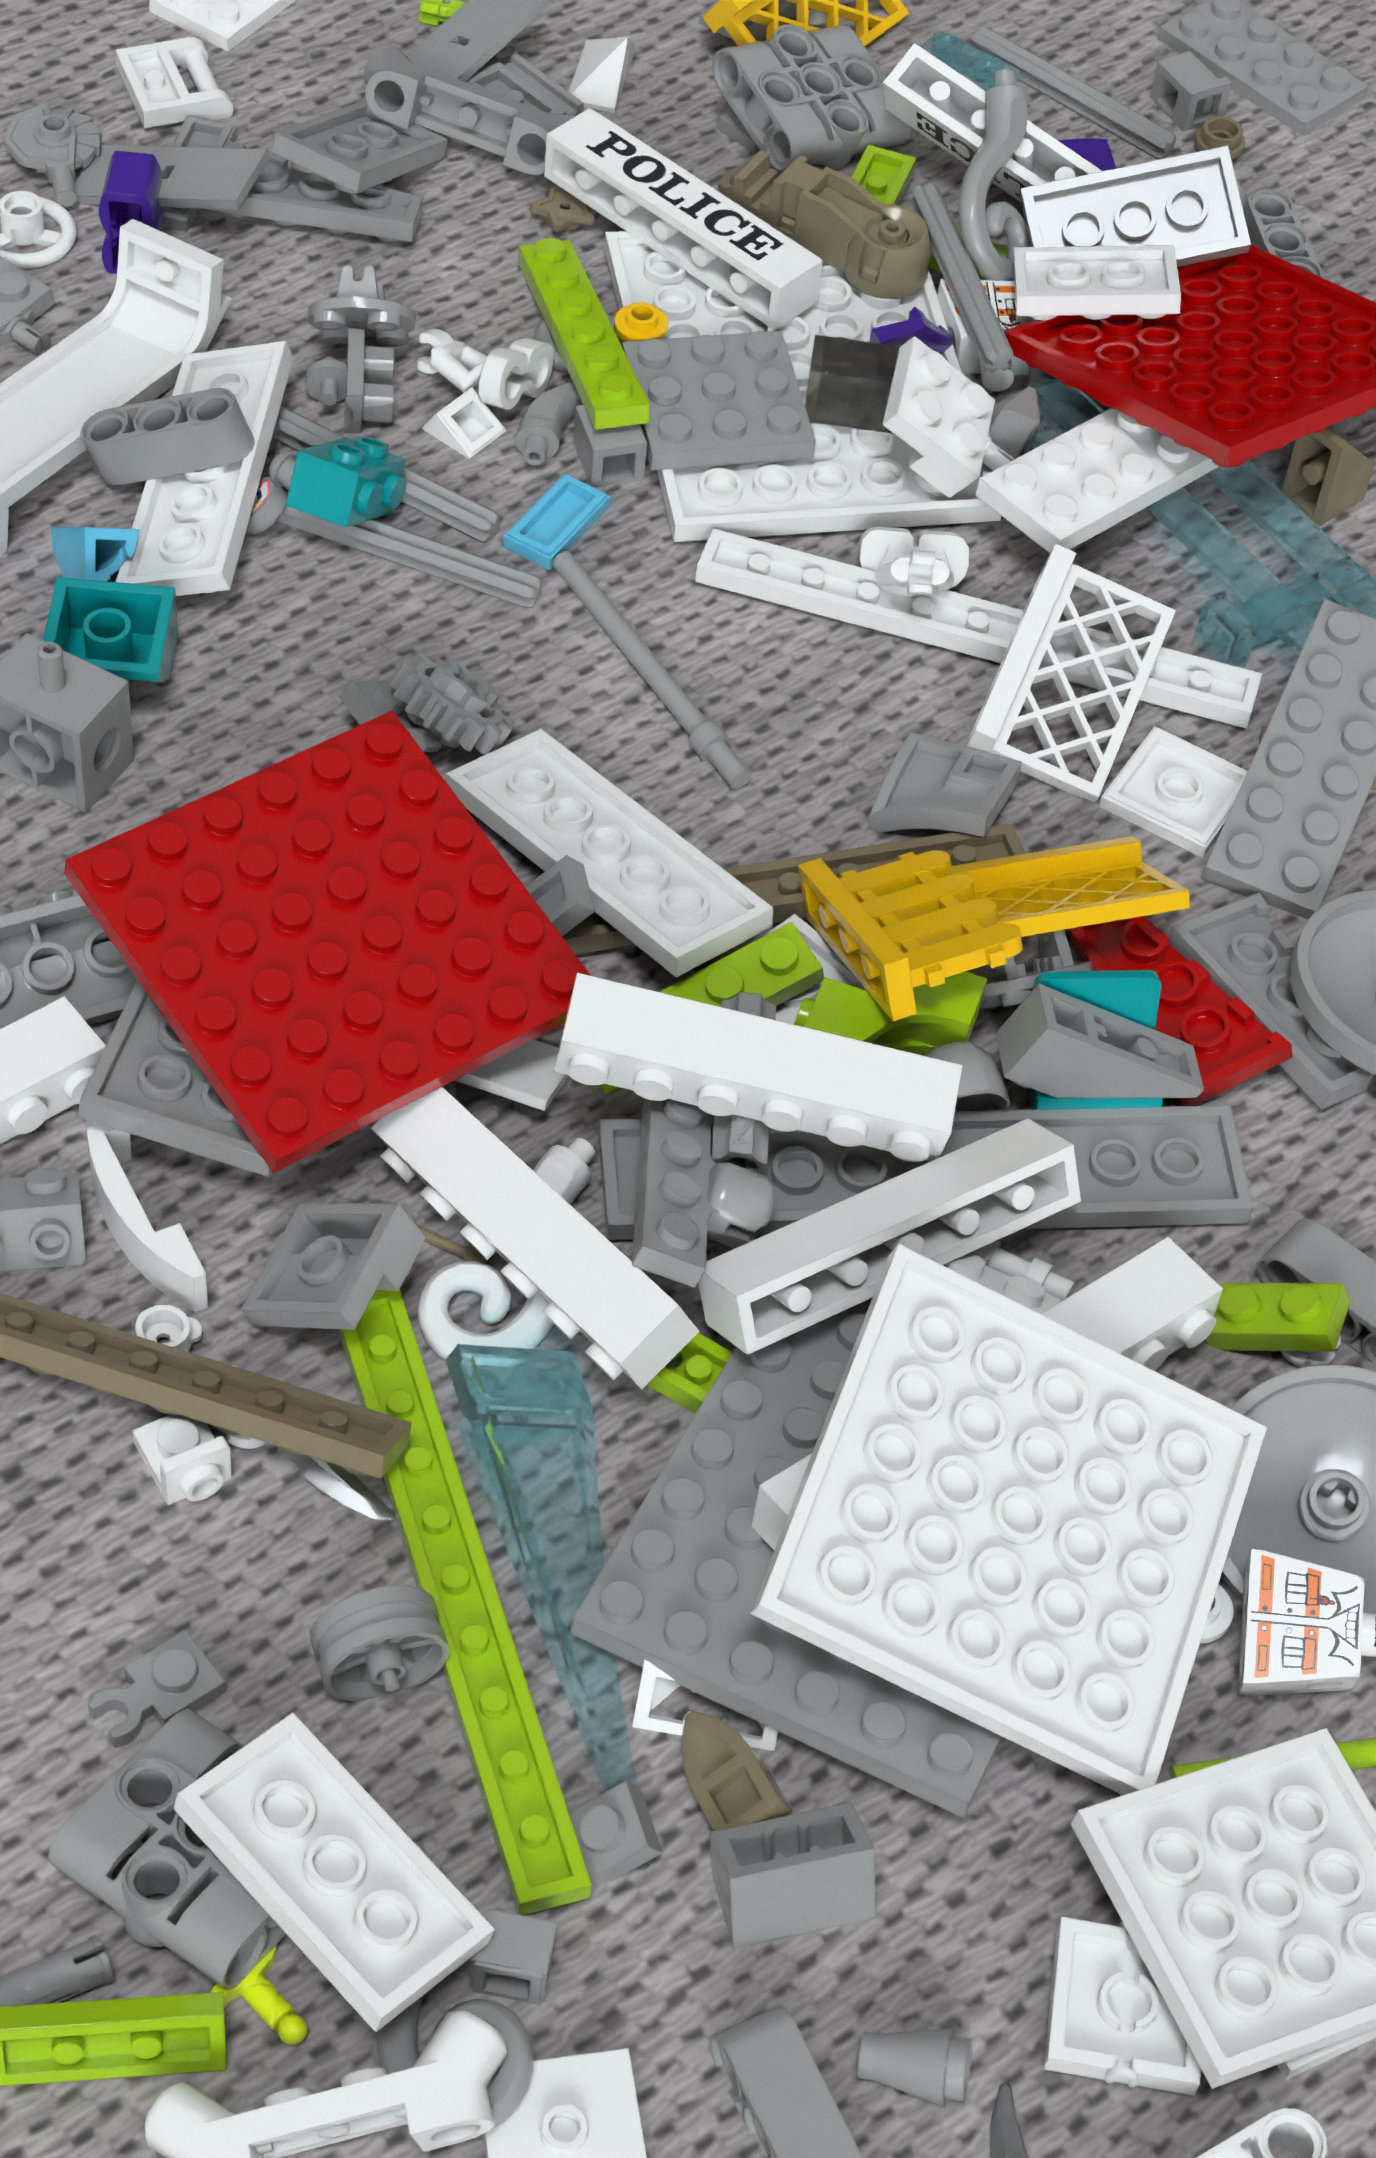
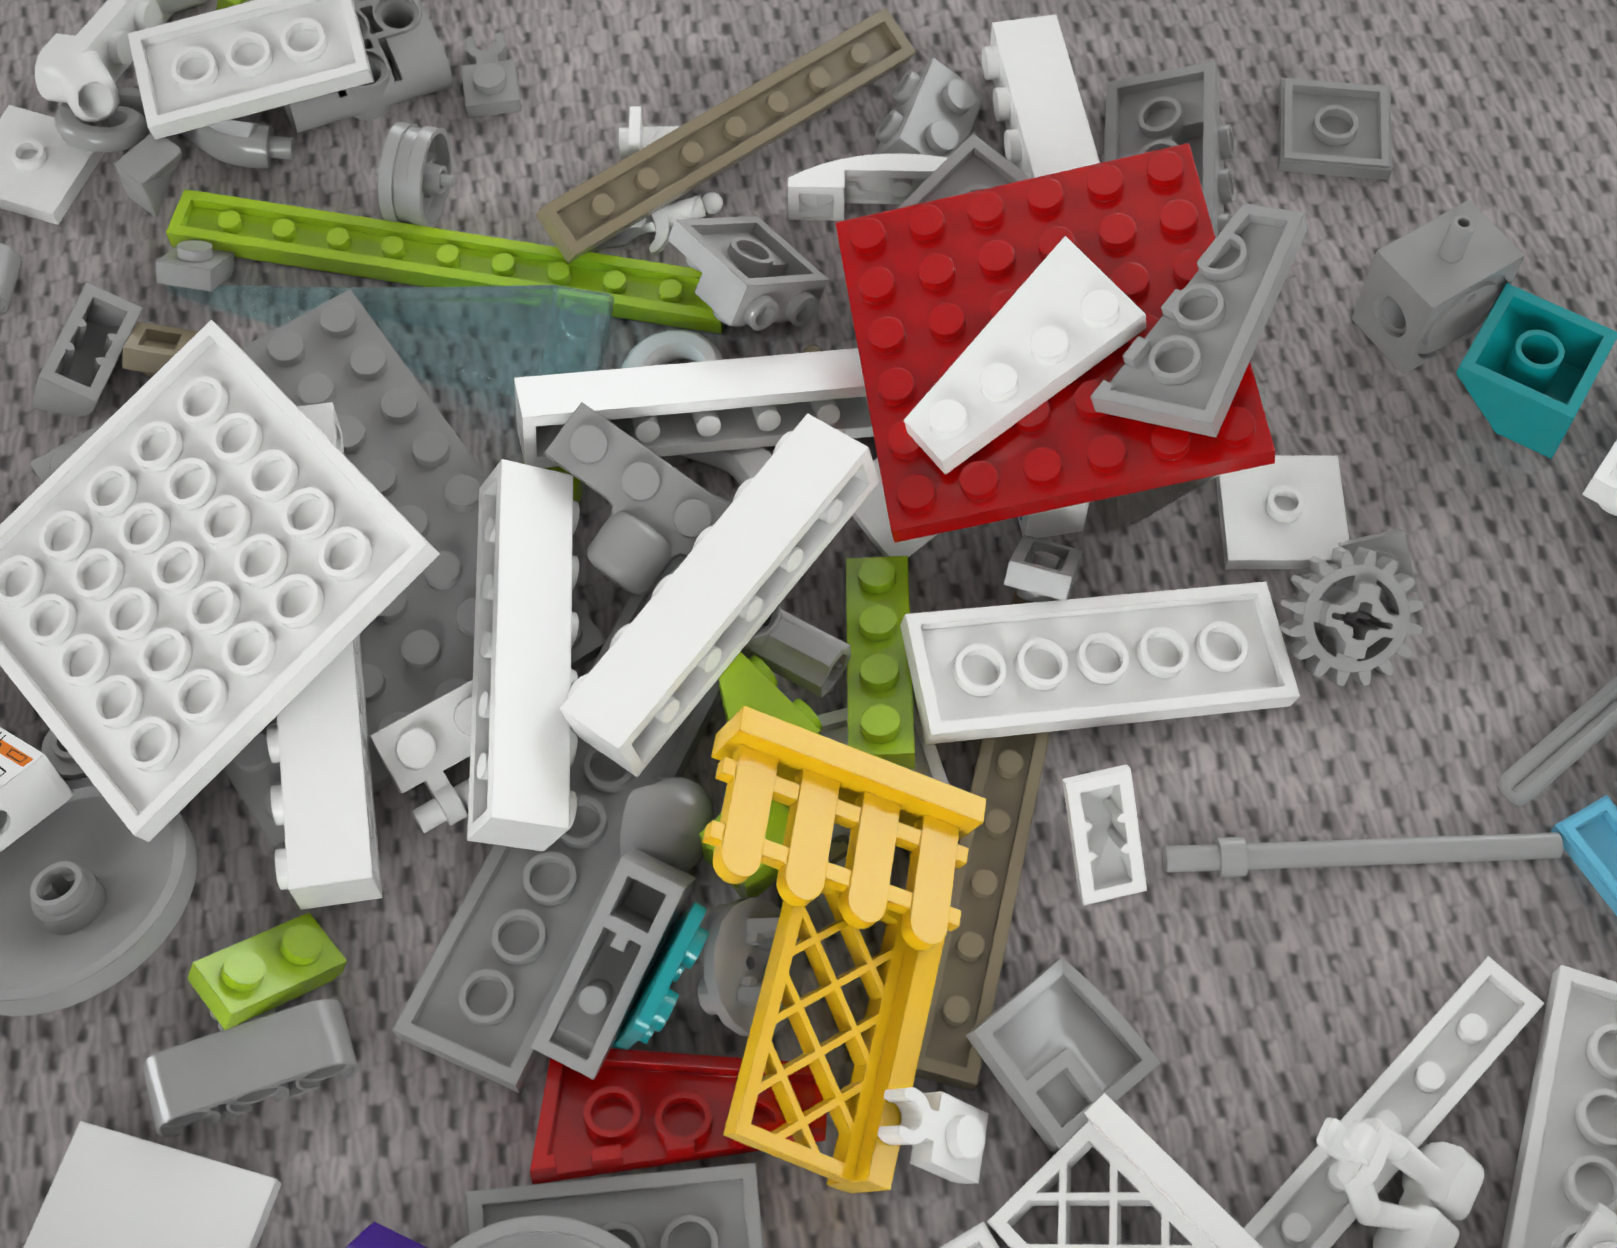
camera: 125 degrees right, 10 degrees up
white plate [135,1305,202,1352] -> none
none -> white plate [878,1087,988,1184]
none -> white wing [904,236,1146,475]
none -> white slope [1062,764,1147,906]
none -> light grey wing [1090,203,1308,437]

